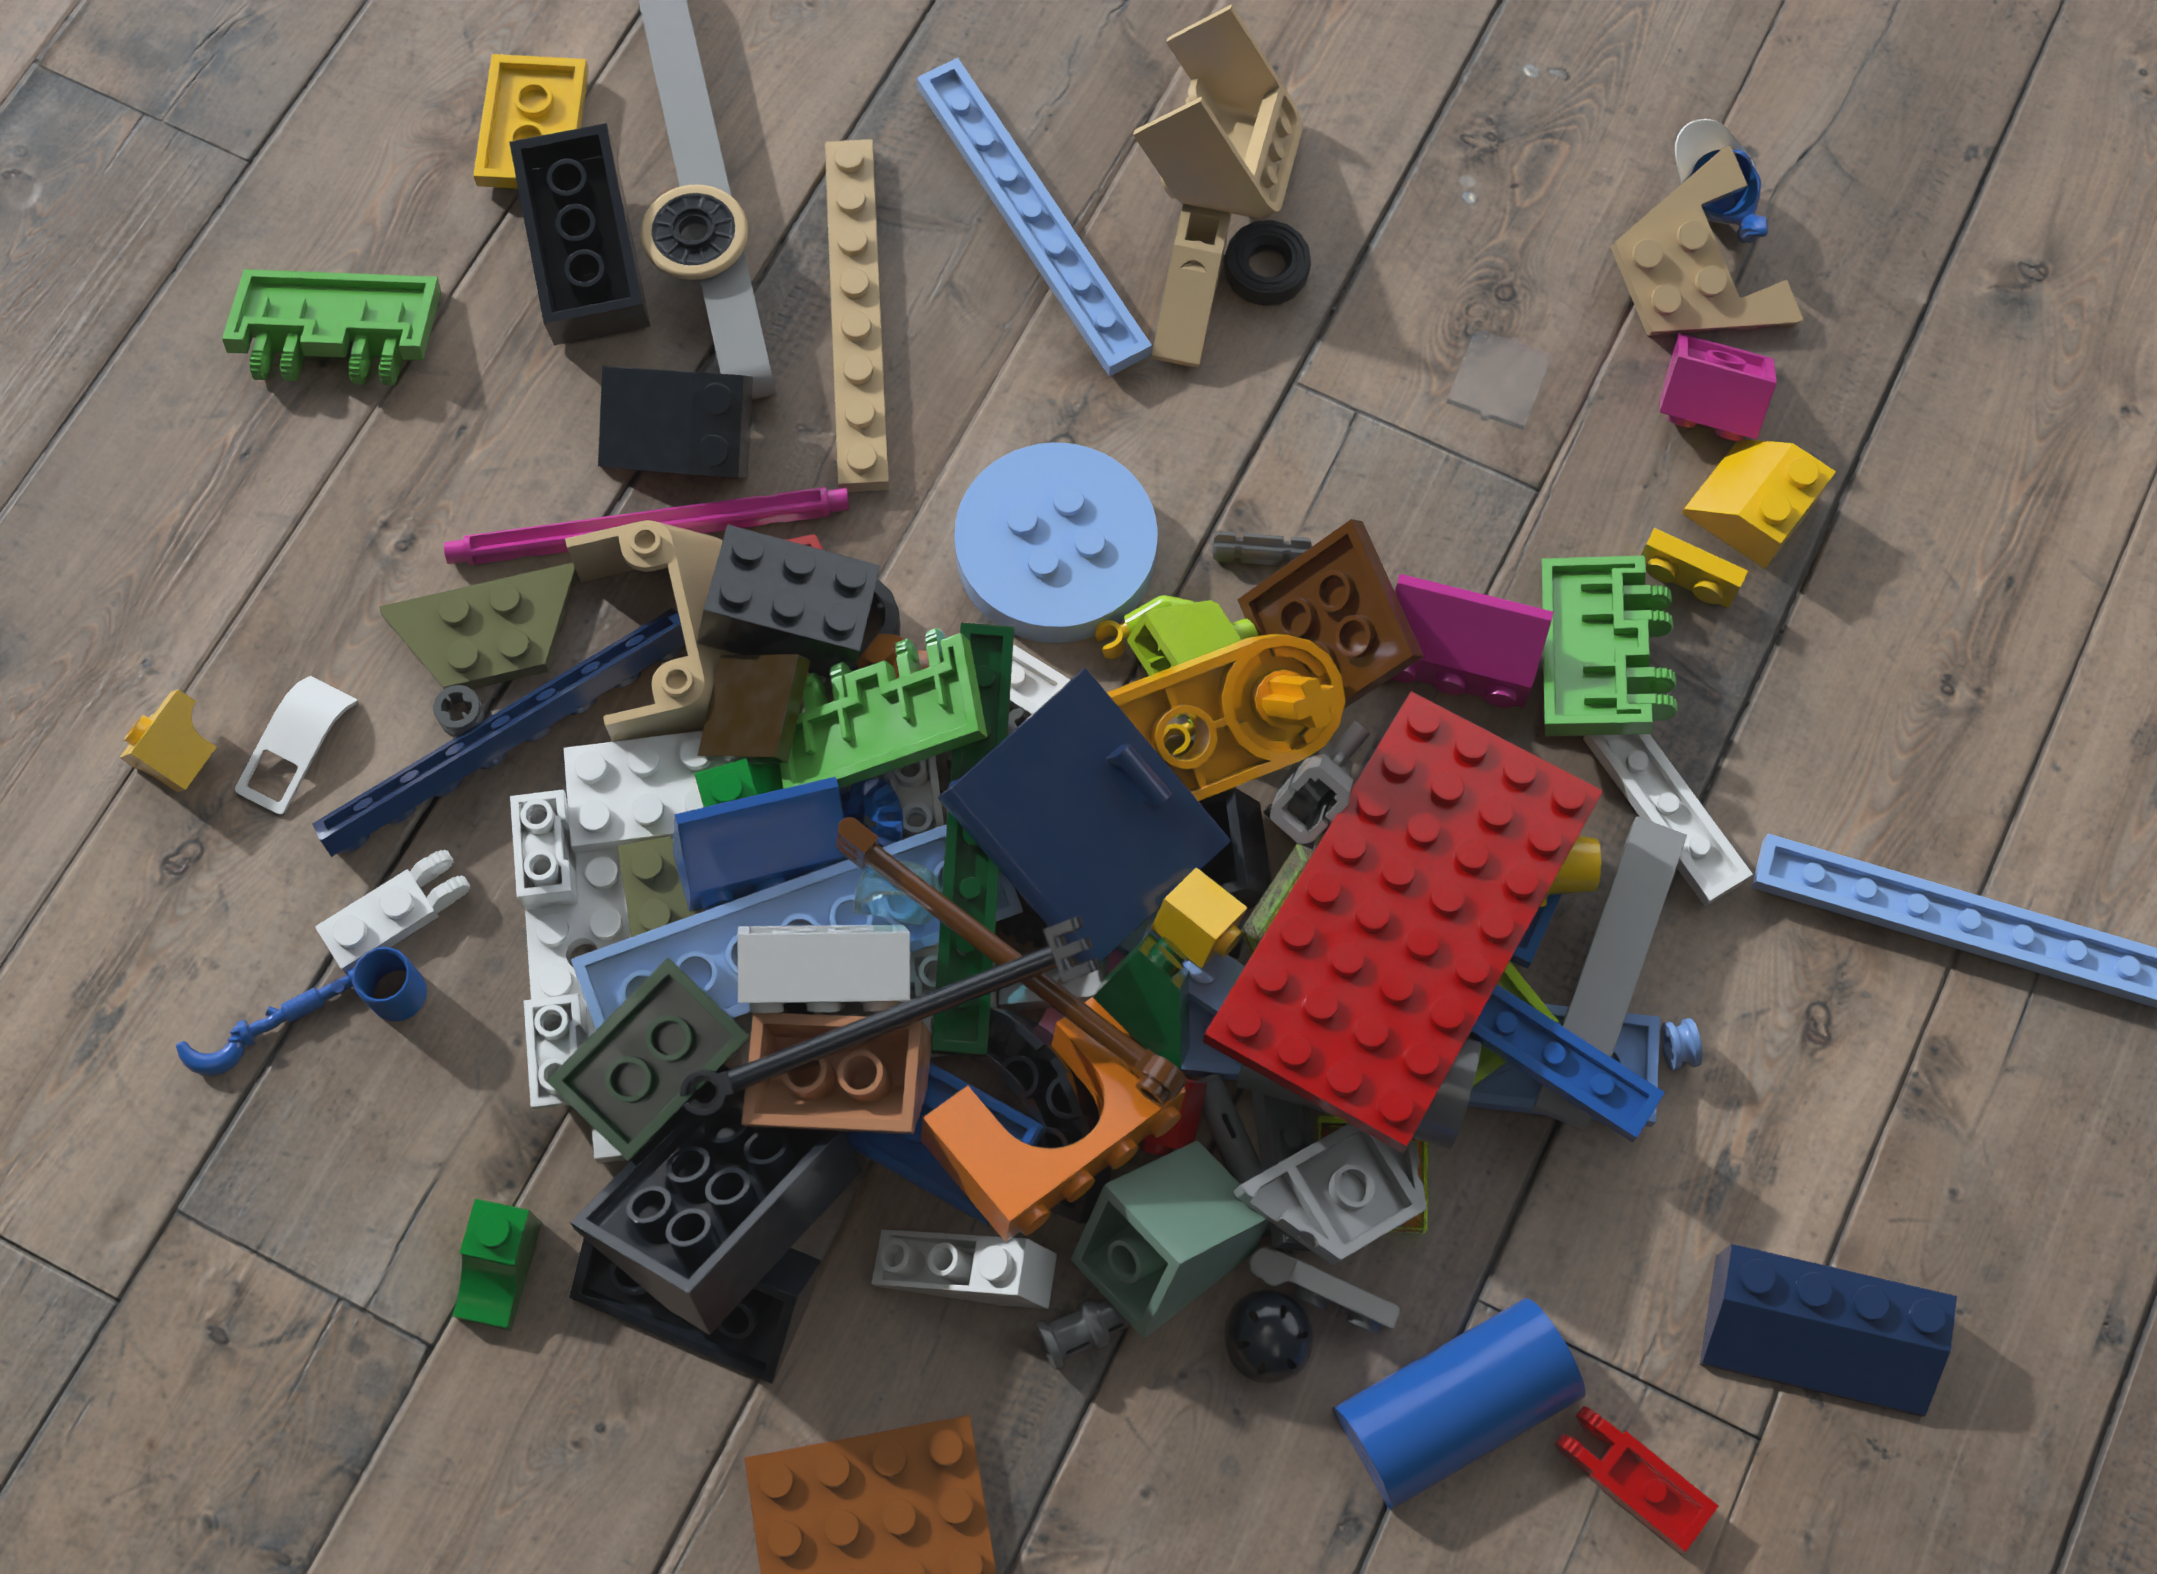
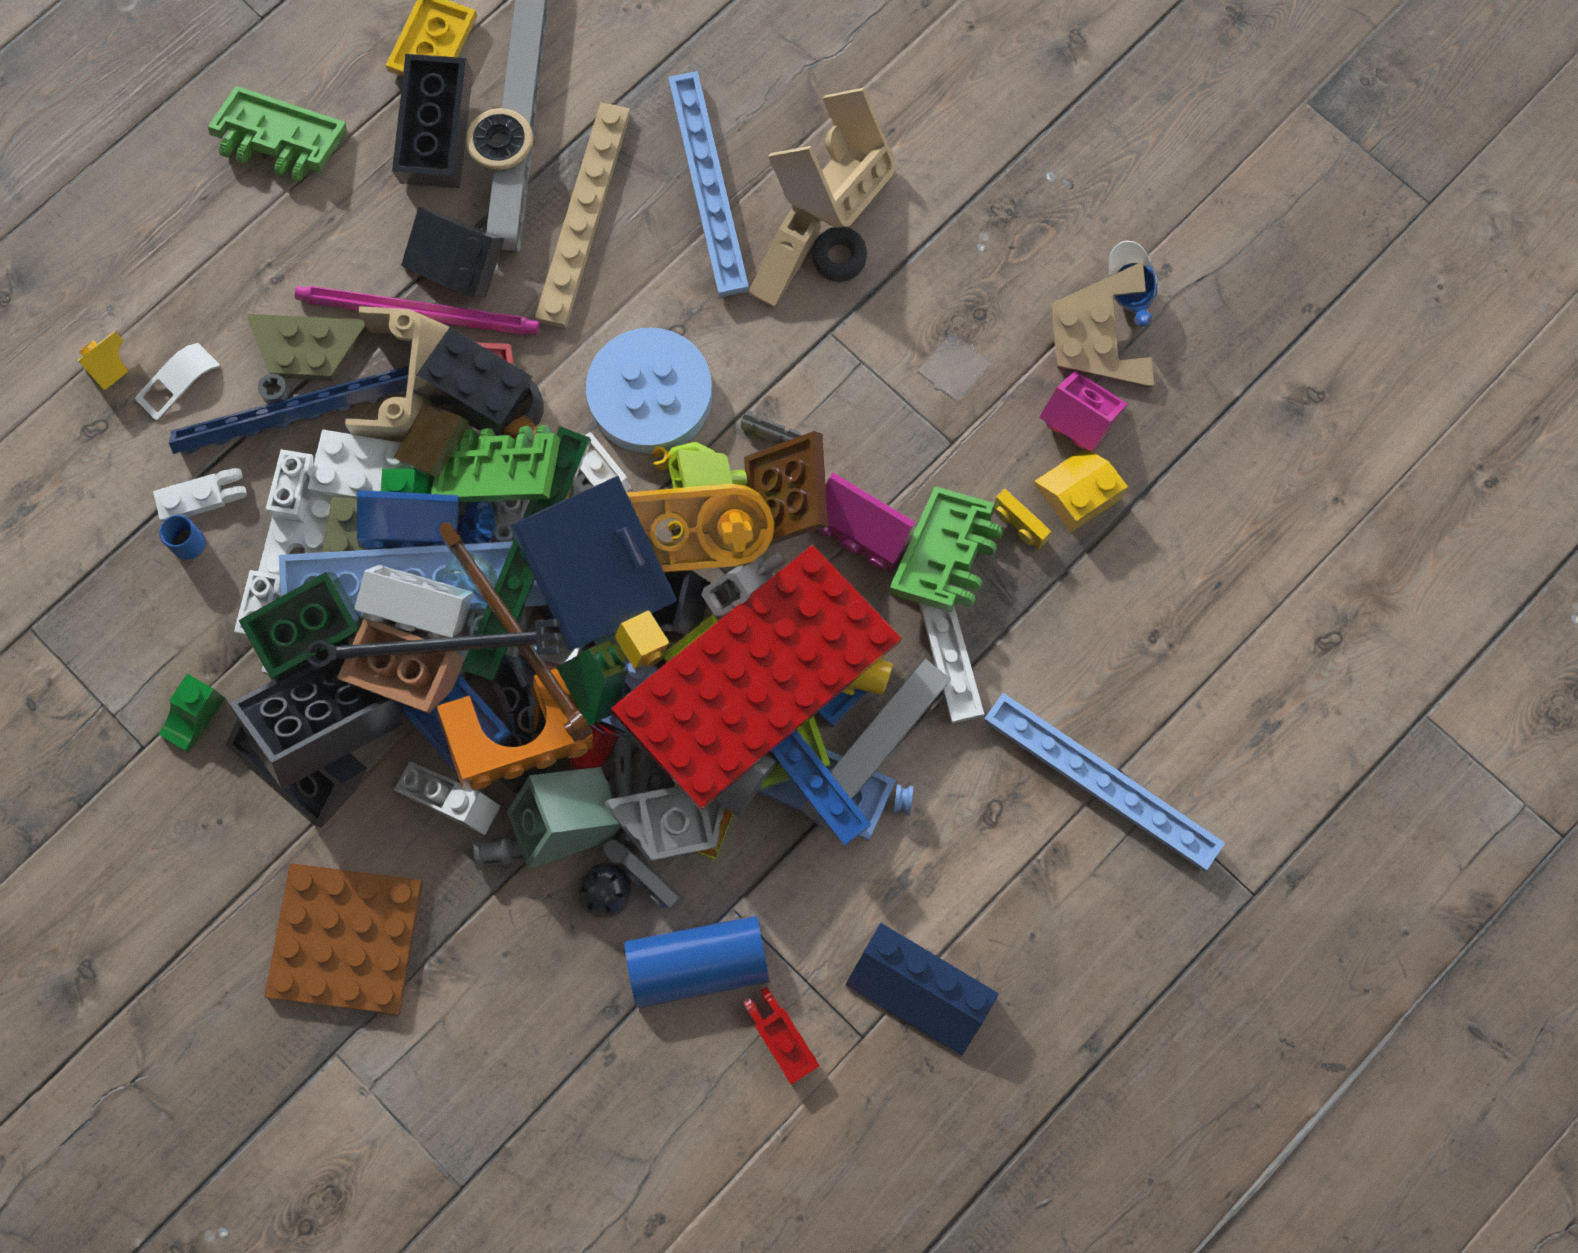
camera: 20 degrees right, 5 degrees up
blue piece [176,967,355,1076] -> none

